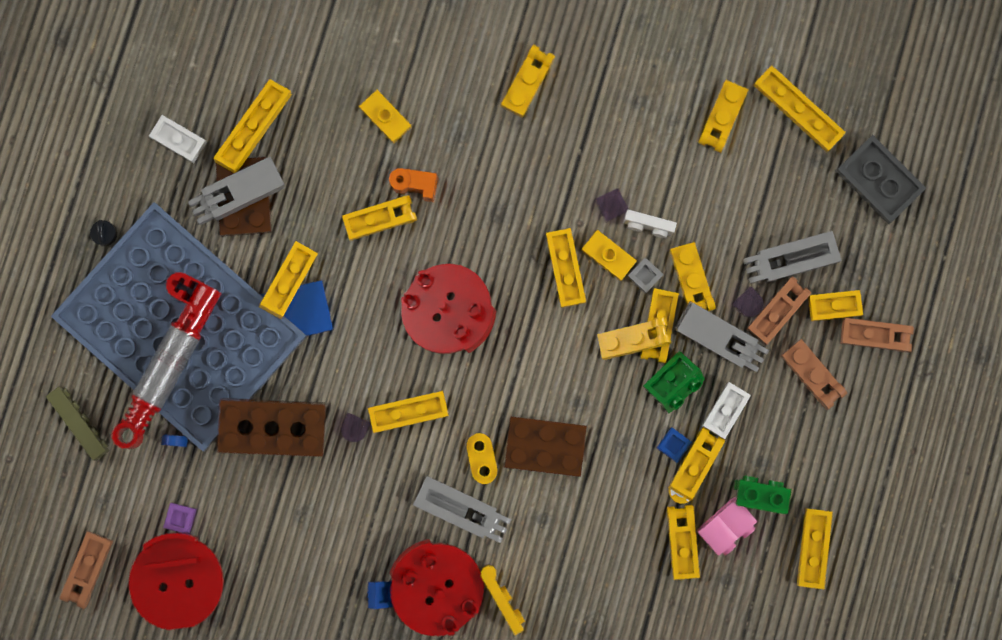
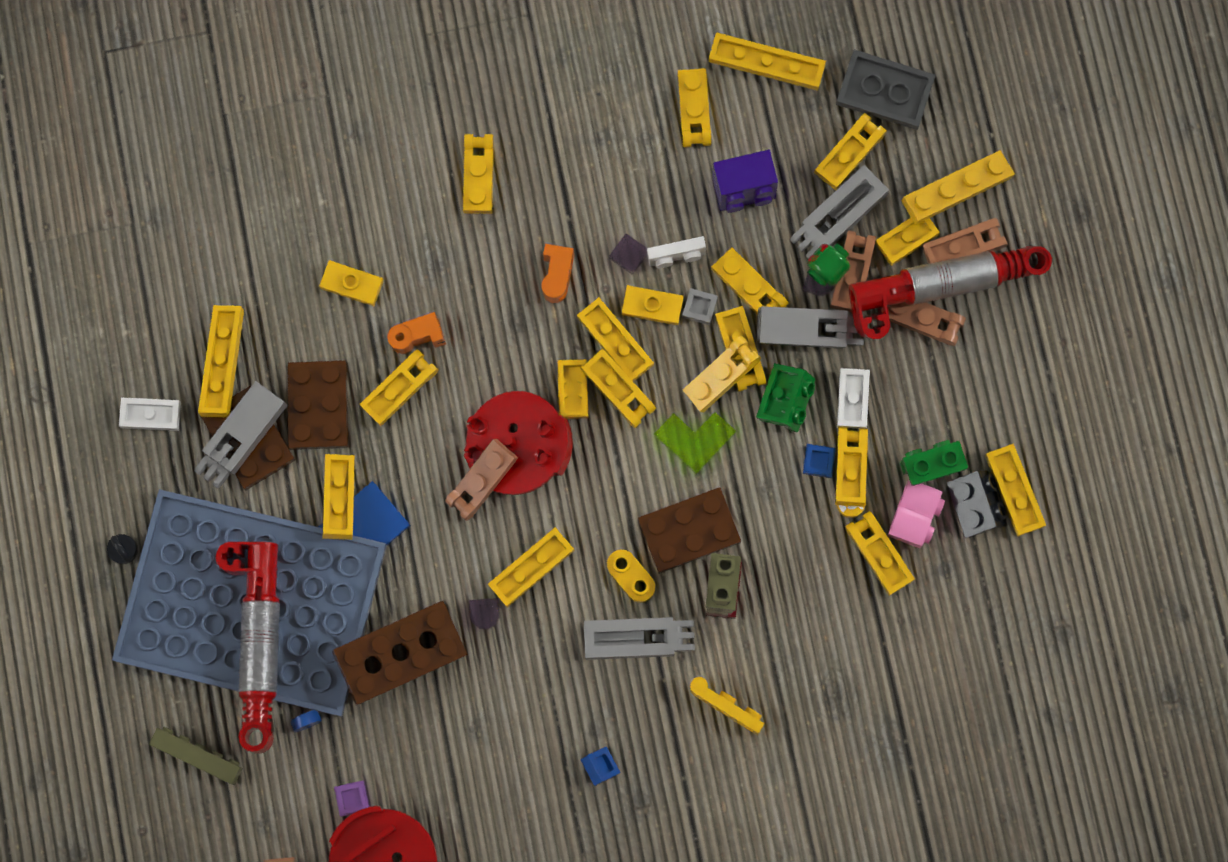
camera: 15 degrees left, 5 degrees down
red piece [390,539,484,636] -> none
none -> reddish brown plate [288,360,348,450]
none -> nougat plate [445,439,518,521]
none -> orange leg [541,244,574,303]
none -> yellow plate [557,359,589,419]
none -> yellow plate [580,348,656,428]
none -> clear neon green tile [654,412,736,475]
none -> olive hips [705,553,742,619]
none -> dark purple brick [712,149,778,213]
none -> green head [807,243,850,287]
none -> yellow plate [814,113,887,190]
none -> piece [849,246,1052,339]
none -> yellow plate [901,150,1015,225]
none -> bracket [947,471,1007,538]

